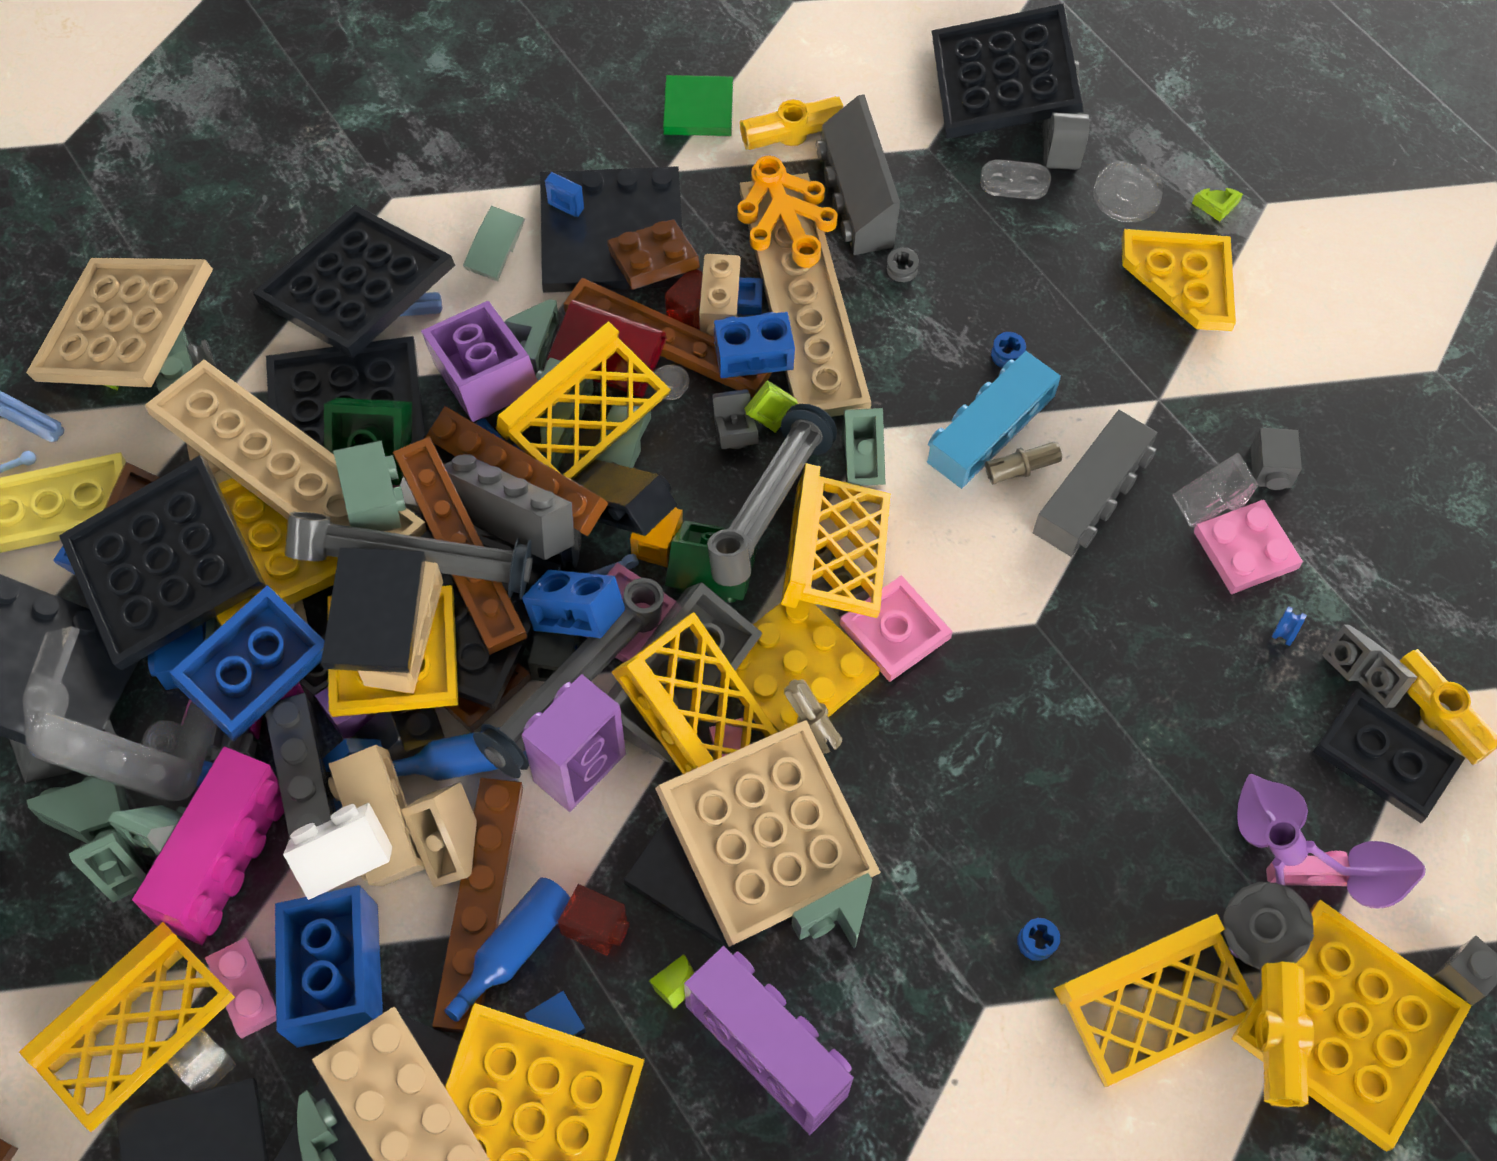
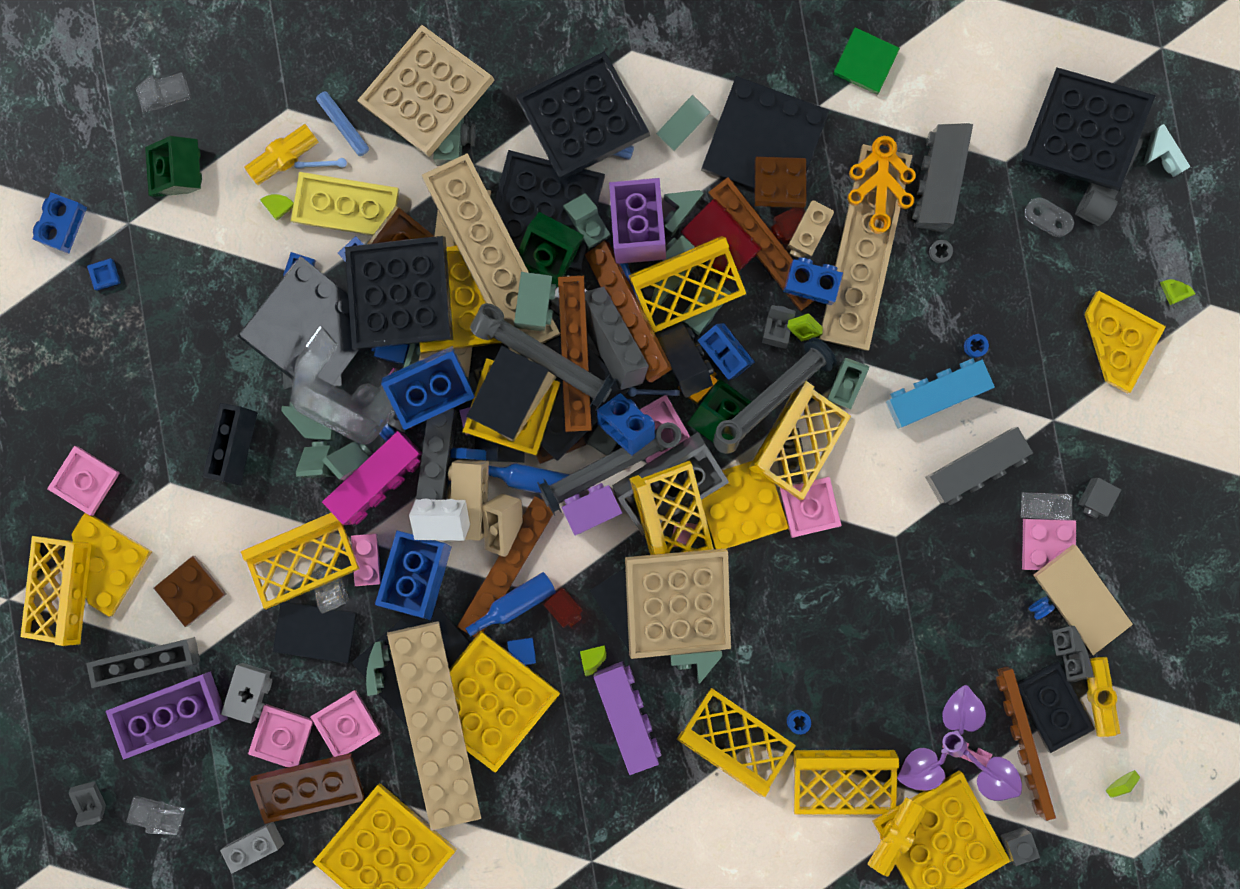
camera: 25 degrees right, 25 degrees up
blue tile [545,172,584,217] -> none
clear plate [654,365,689,400] -> none
blue tile [737,277,763,315] -> none
yellow piece [739,96,844,150] -> none
dark tan axle [784,679,842,754] -> none
dark tan axle [985,442,1062,485] -> none
clear tile [1093,161,1164,222] -> none
dark grey tile [1223,882,1313,970] -> none
none -> sand green slope [563,194,610,249]
none -> yellow fence [676,688,796,797]
none -> blue brick [697,323,755,380]
none -> dark orange plate [996,667,1056,821]
none -> tan tile [1033,544,1133,655]
none -> light aqua slope [1143,124,1190,177]

